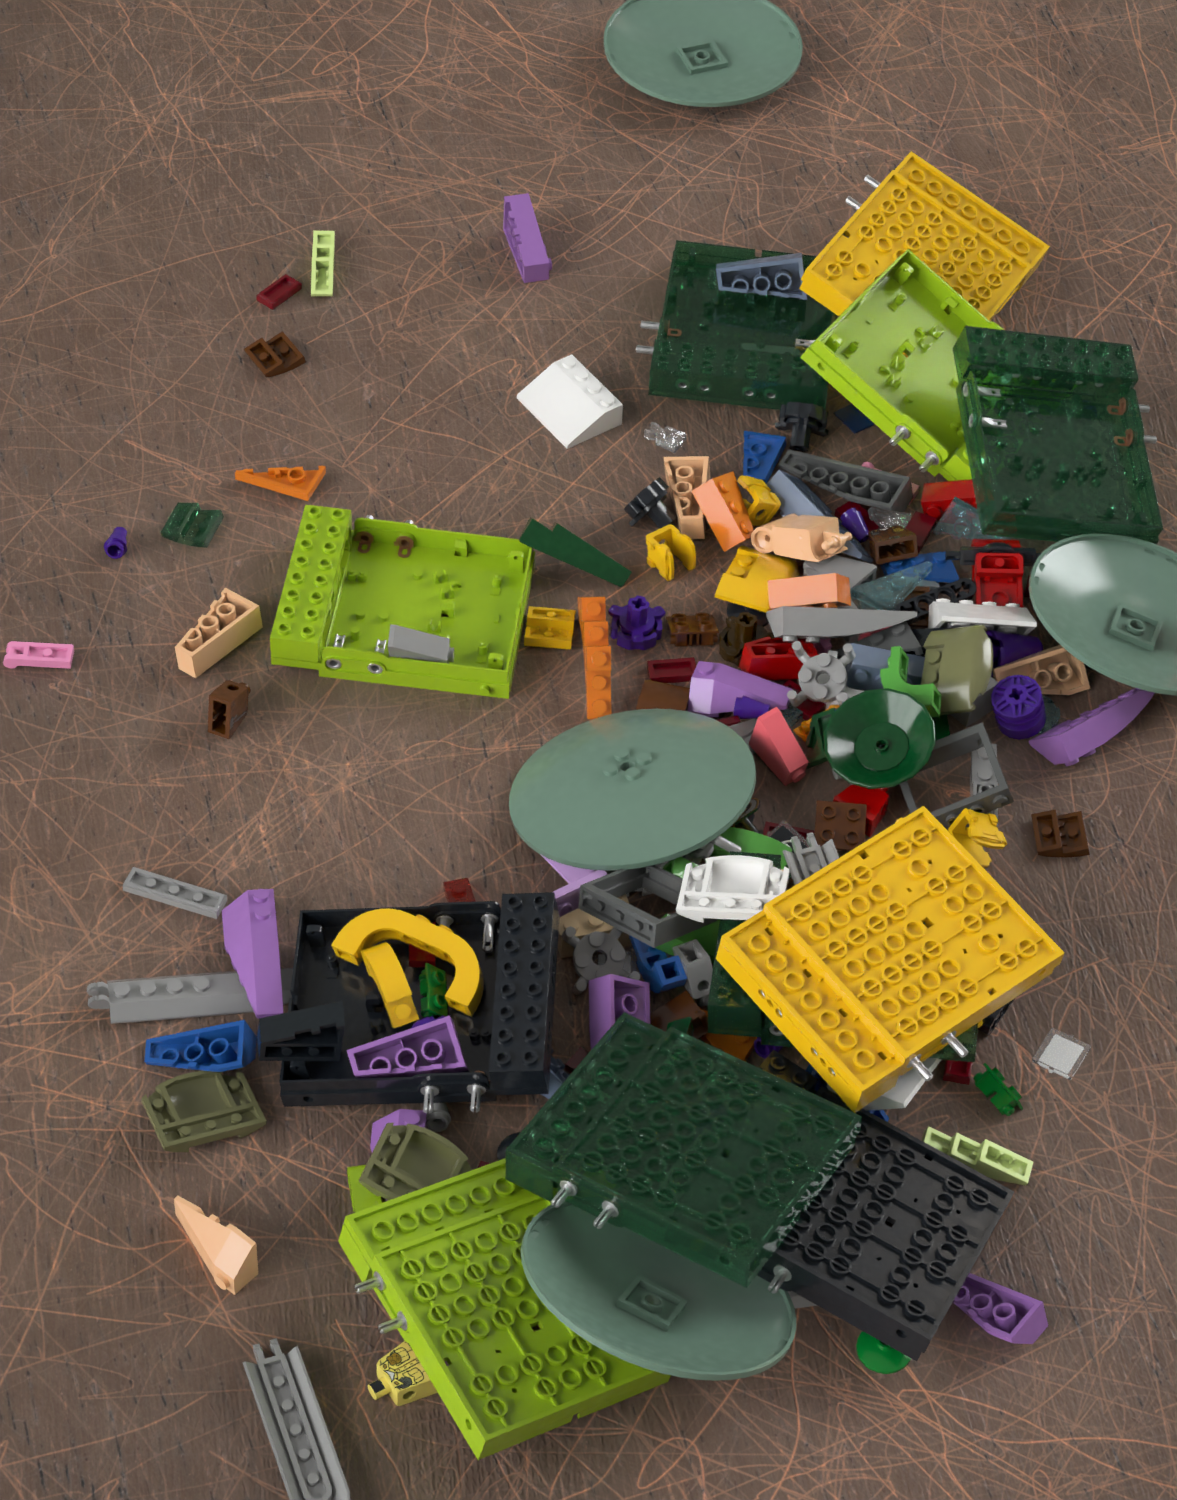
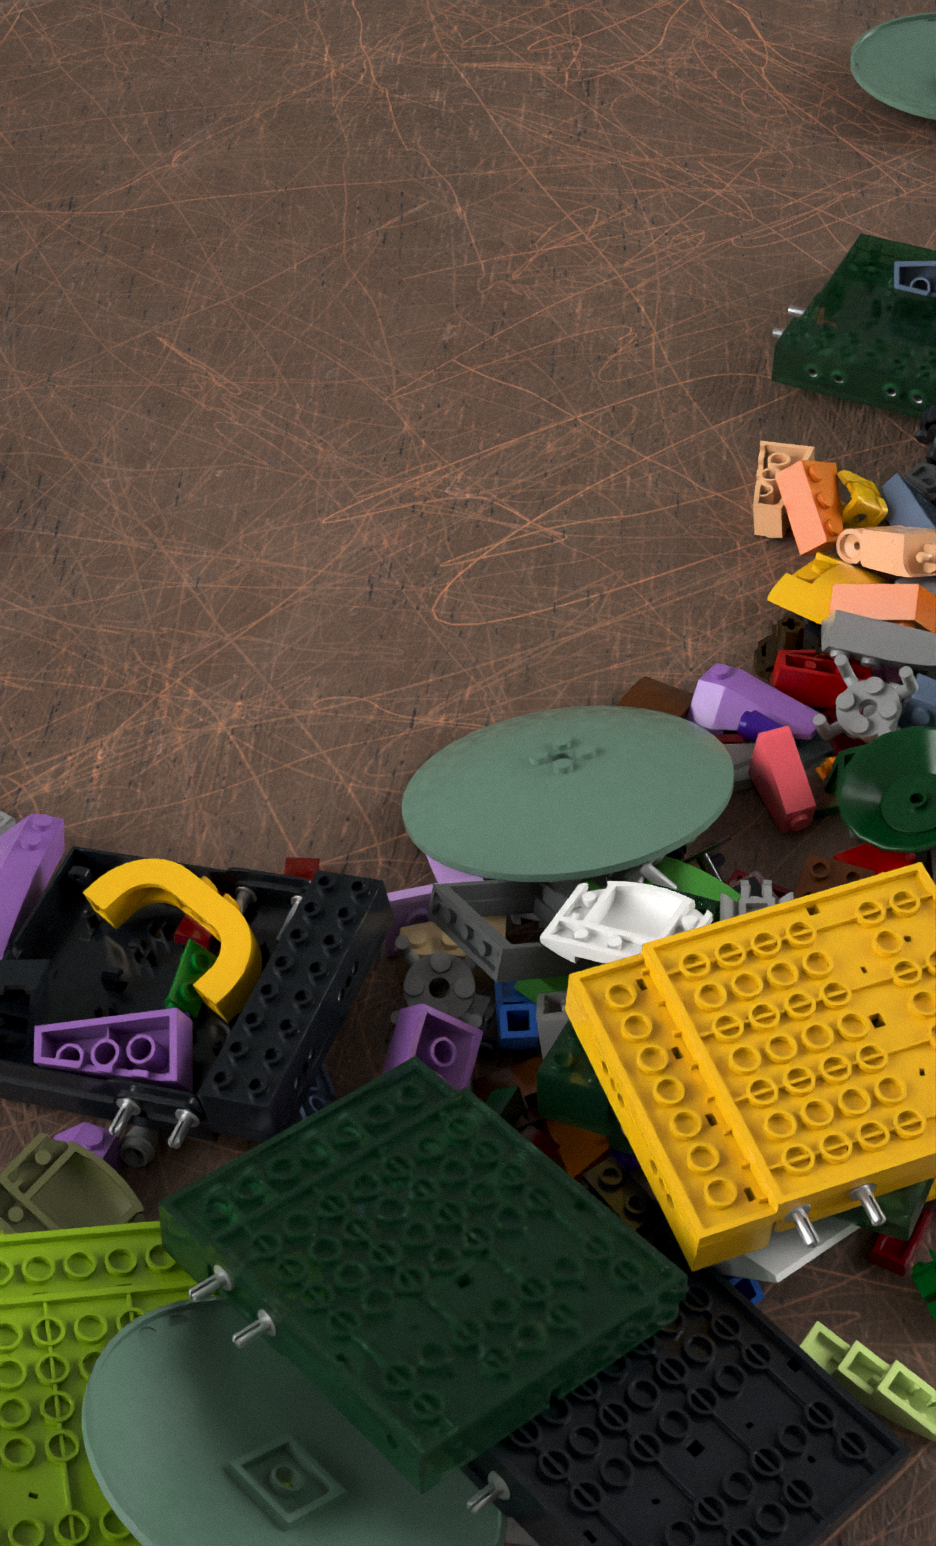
camera: 20 degrees right, 5 degrees down
dark purple cone [104,527,127,559] -> none
clear green slope [161,502,224,548] -> none
light nougat wedge [175,588,263,678] -> none
reddish brown torso [208,680,251,739] -> none
orange wing [235,466,326,501] -> none
reddish brown slope [244,331,306,377] -> none
dark red tile [257,274,302,310] -> none
lime piece [270,505,536,699] -> none
yellowish green slope [311,230,335,296] -> none
yellow arch [360,942,419,1028] -> none
light grey slope [388,624,455,664] -> none
medium lavender wedge [503,193,552,283] -> none
white slope [517,354,623,449] -> none
dark green wedge [519,517,632,587] -> none
yellow slope [524,606,576,650] -> none
orange arch [577,596,611,719] -> none
dark purple piece [608,595,665,650] -> none
black piece [624,477,676,529] -> none
clear plate [644,422,686,453] -> none
yellow piece [646,524,696,581] -> none
dark red tile [647,657,696,683] -> none
reddish brown hinge [666,612,719,647] -> none
blue wing [743,431,787,484] -> none

